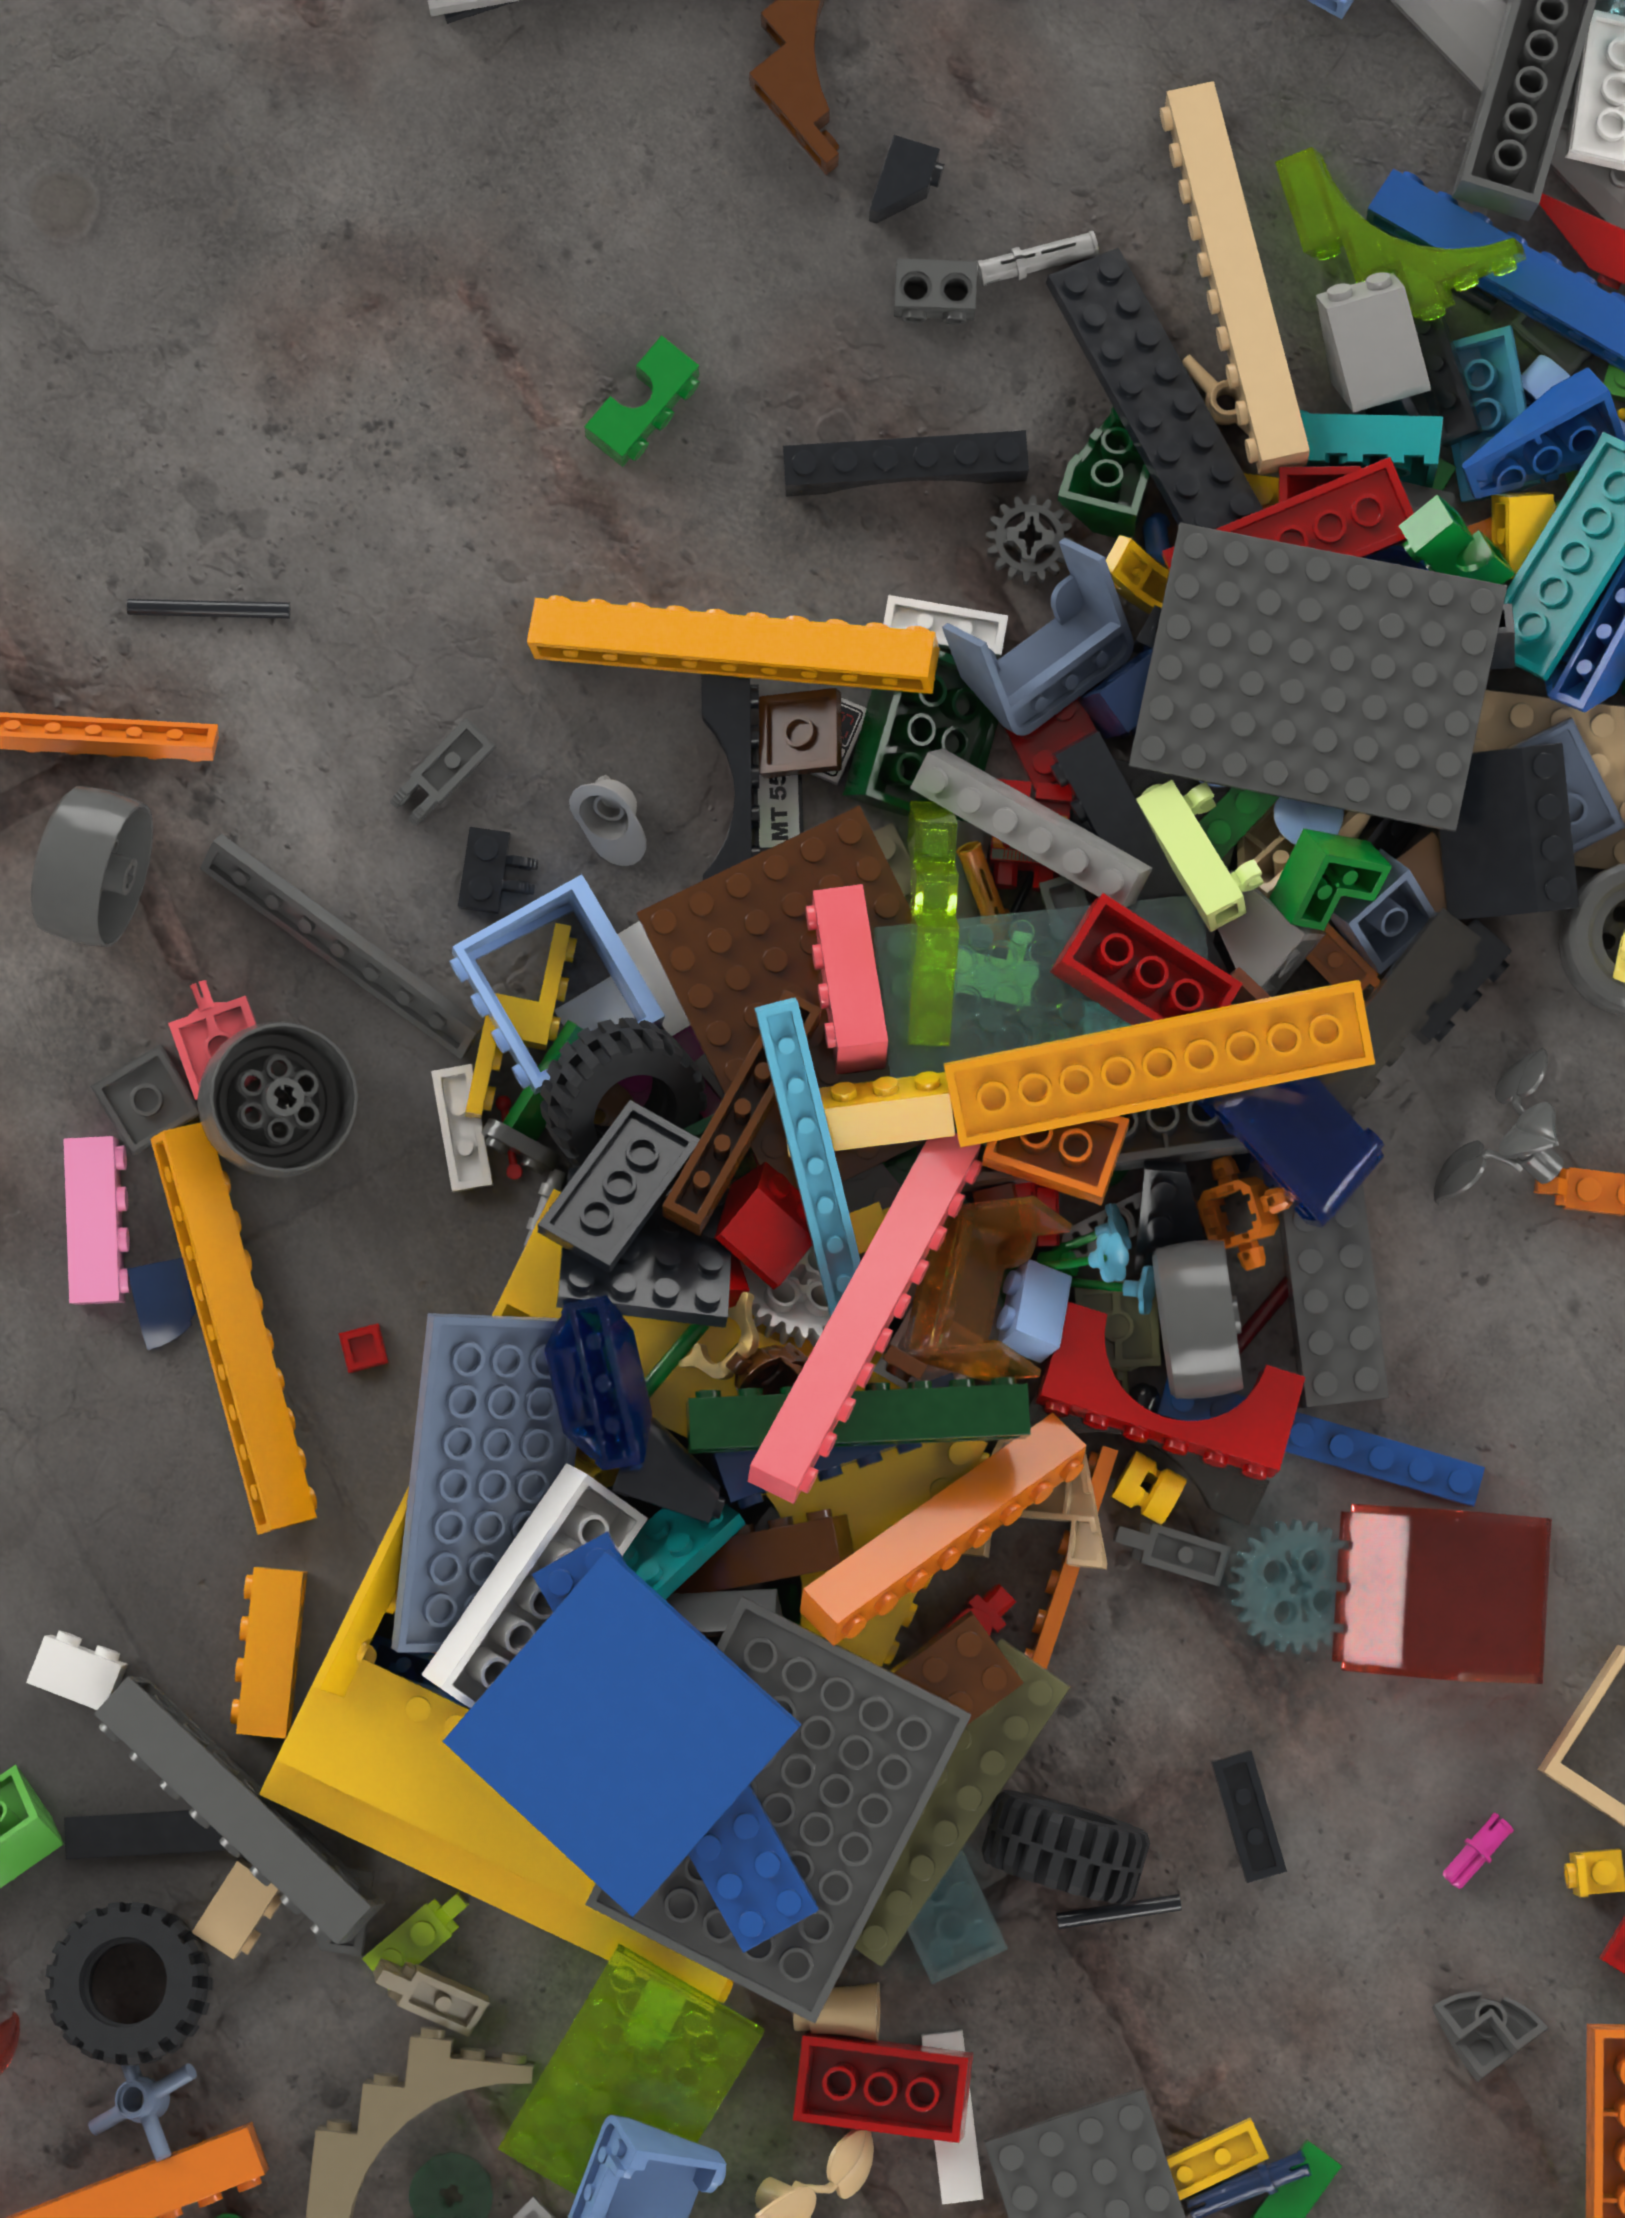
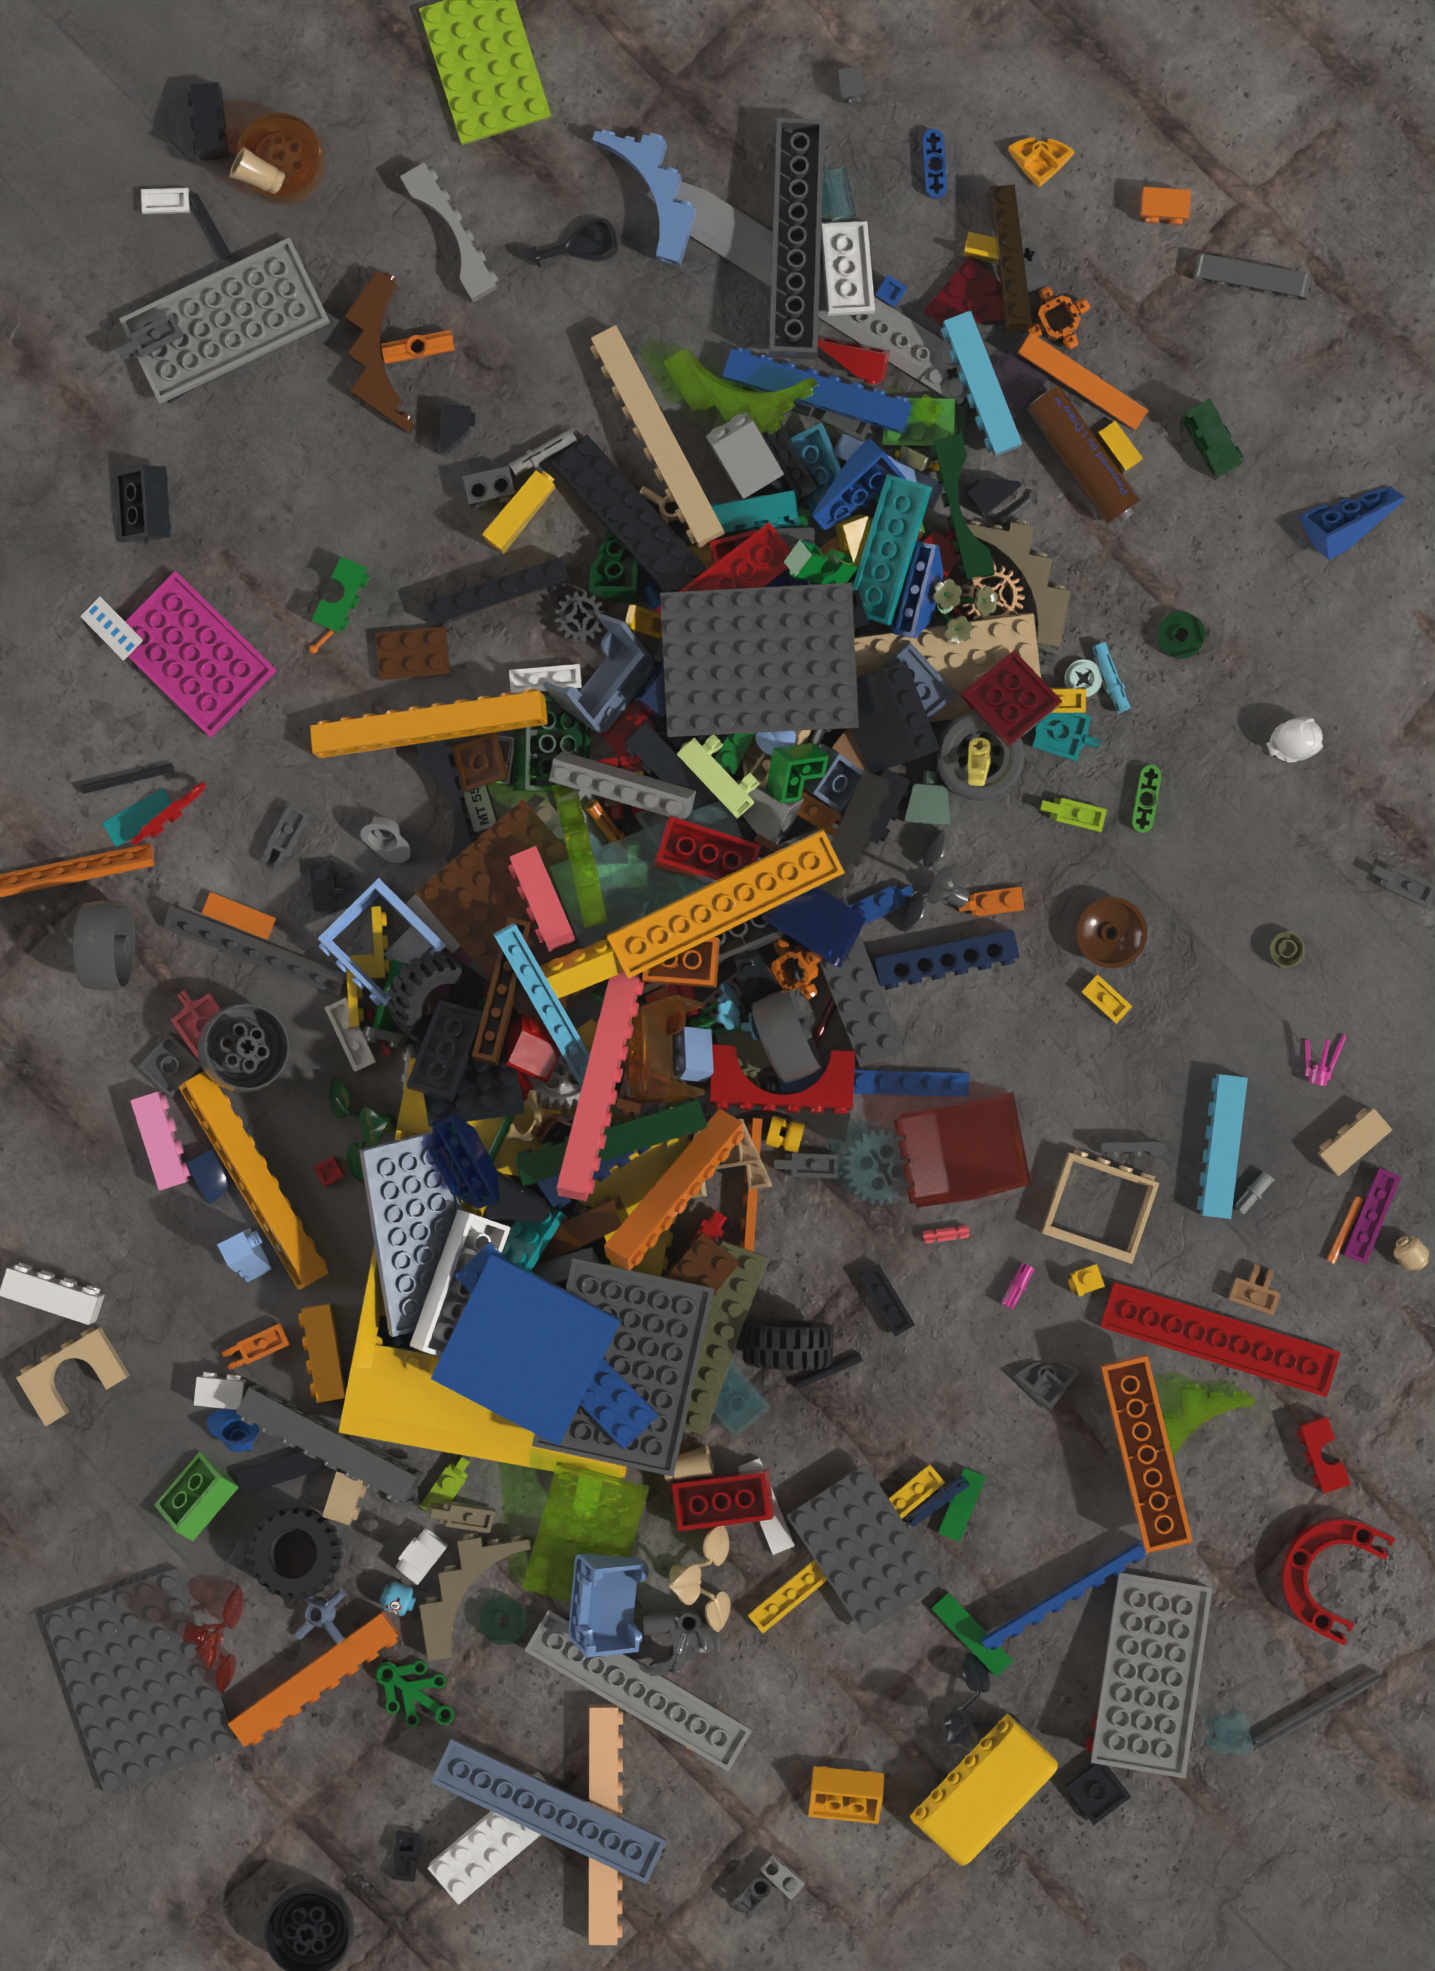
camera: 10 degrees left, 5 degrees up
none -> white sticker [80,597,143,661]
none -> teal sticker [102,788,172,847]
none -> black slope [115,465,171,542]
none -> dark pink plate [125,571,277,738]
none -> red plate [131,782,206,846]
none -> orange tile [201,892,277,940]
none -> blue piece [207,1409,259,1452]
none -> light blue wedge [217,1228,273,1282]
none -> orange hinge [221,1323,290,1370]
none -> orange hinge [309,631,334,654]
none -> dark green plant [329,1078,397,1183]
none -> reddish brown plate [375,627,451,681]
none -> medium azure head [380,1581,416,1616]
none -> orange piece [381,330,455,365]
none -> white piece [396,1528,448,1585]
none -> yellow slope [482,470,556,554]
none -> blue hinge [849,885,915,927]
none -> dark blue brick [874,930,1020,990]
none -> sand green torso [904,771,950,826]
none -> coral axle [923,1225,969,1244]

